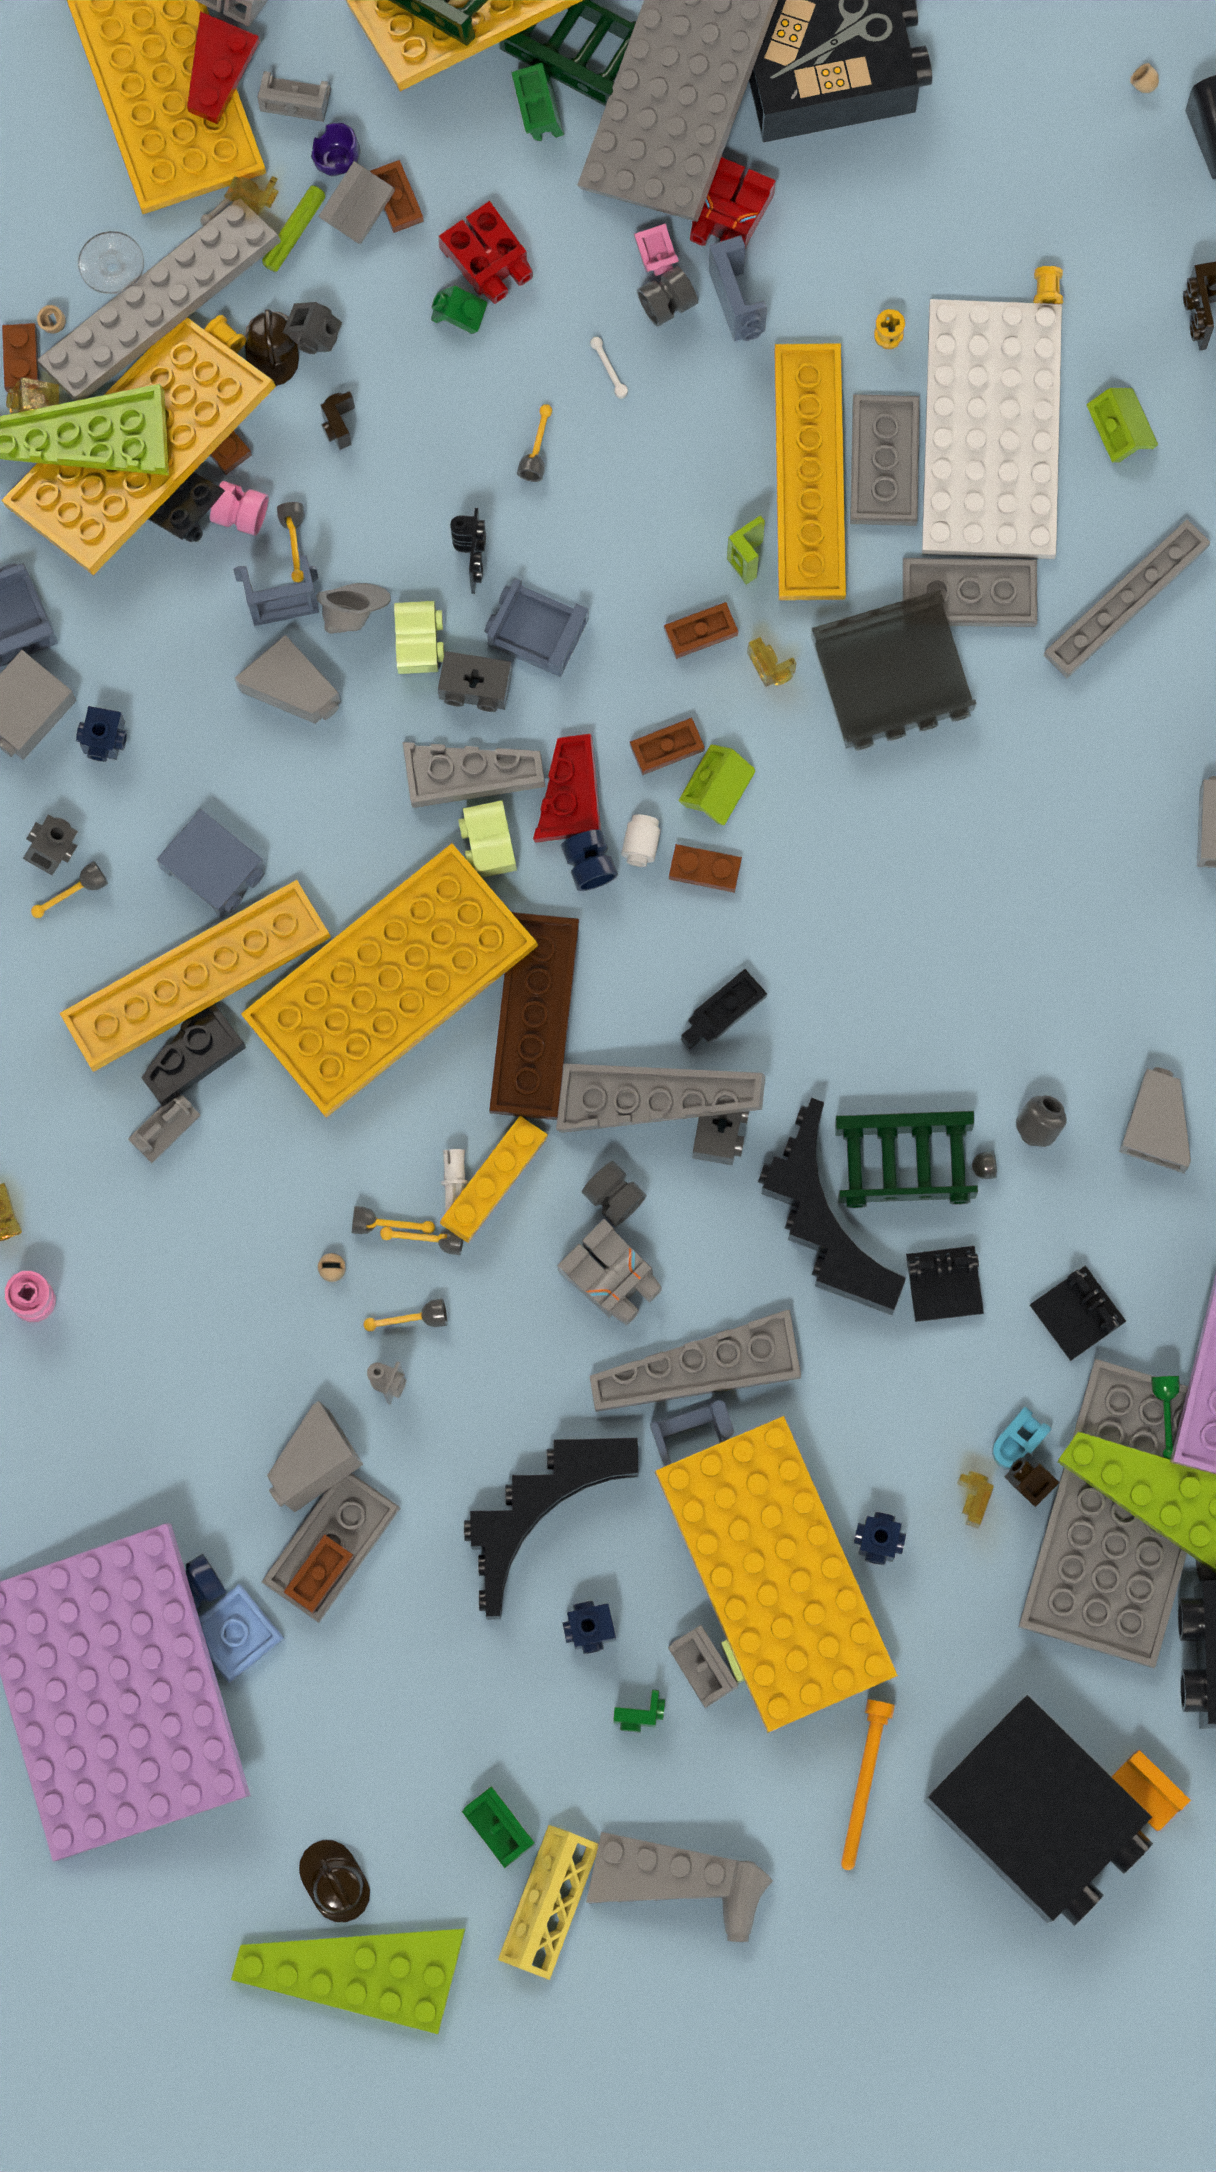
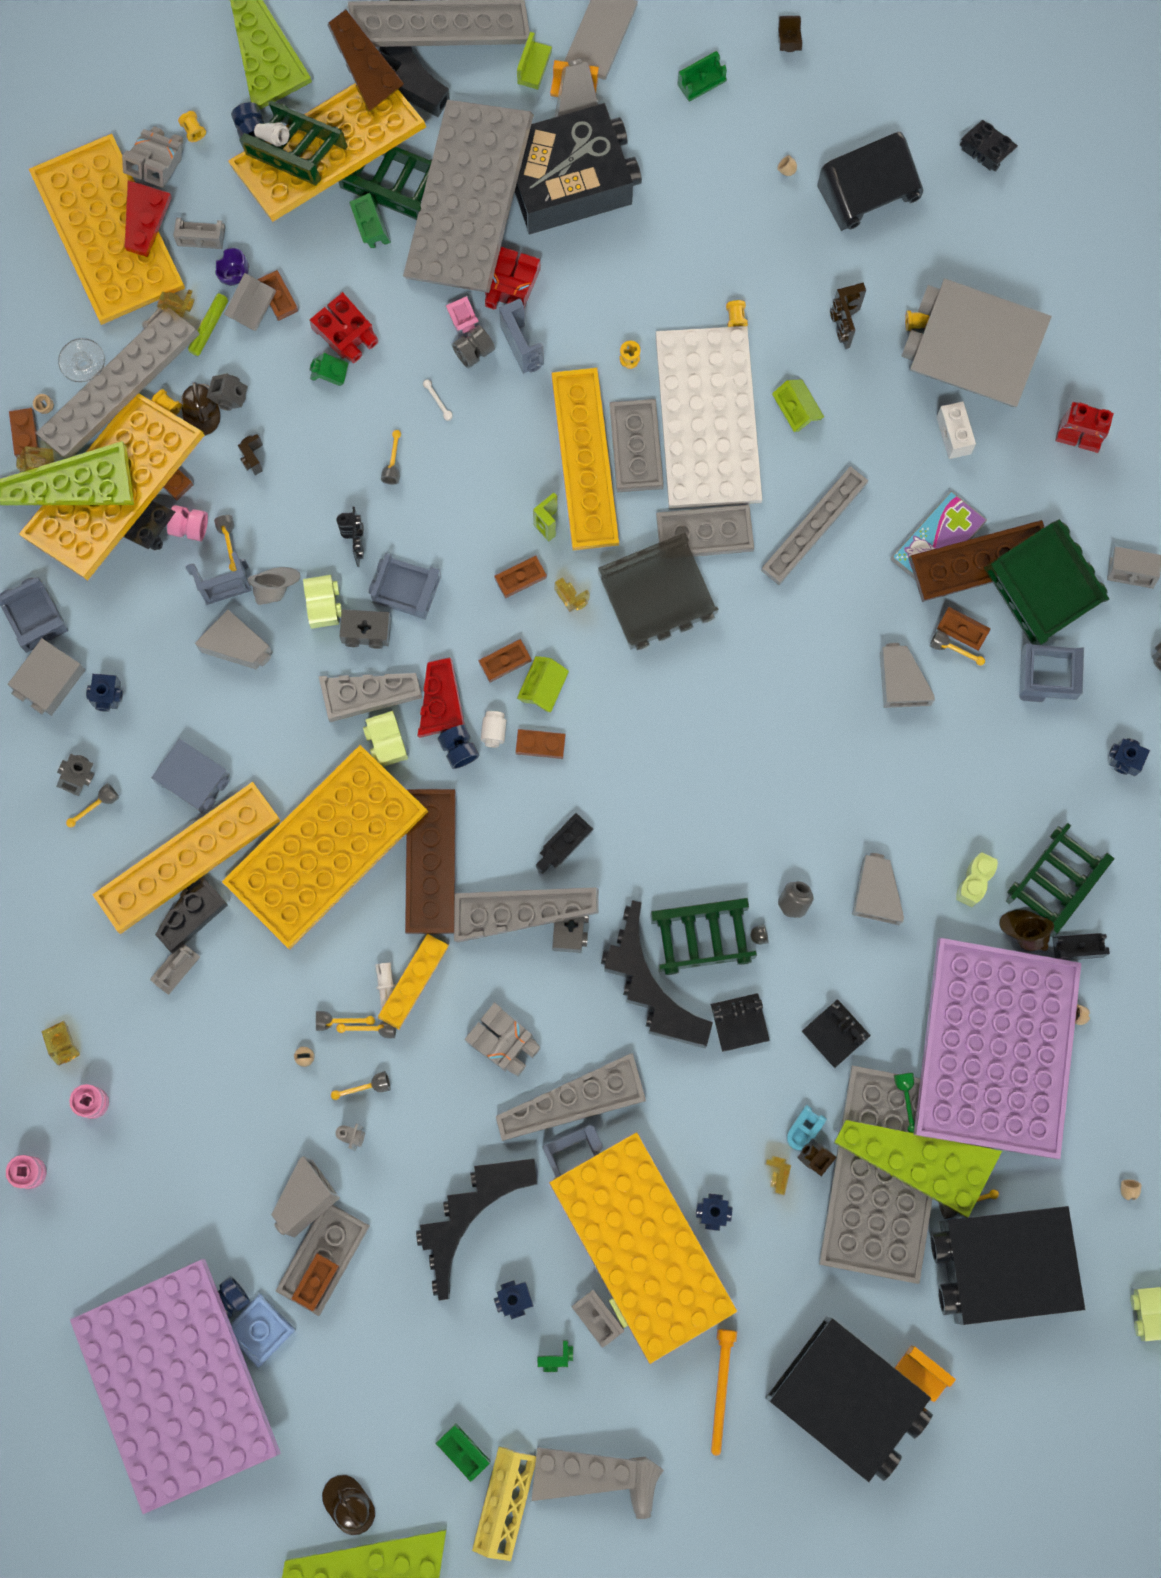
camera: 10 degrees left, 0 degrees up
dark grey wheel [582,1161,647,1227] -> none

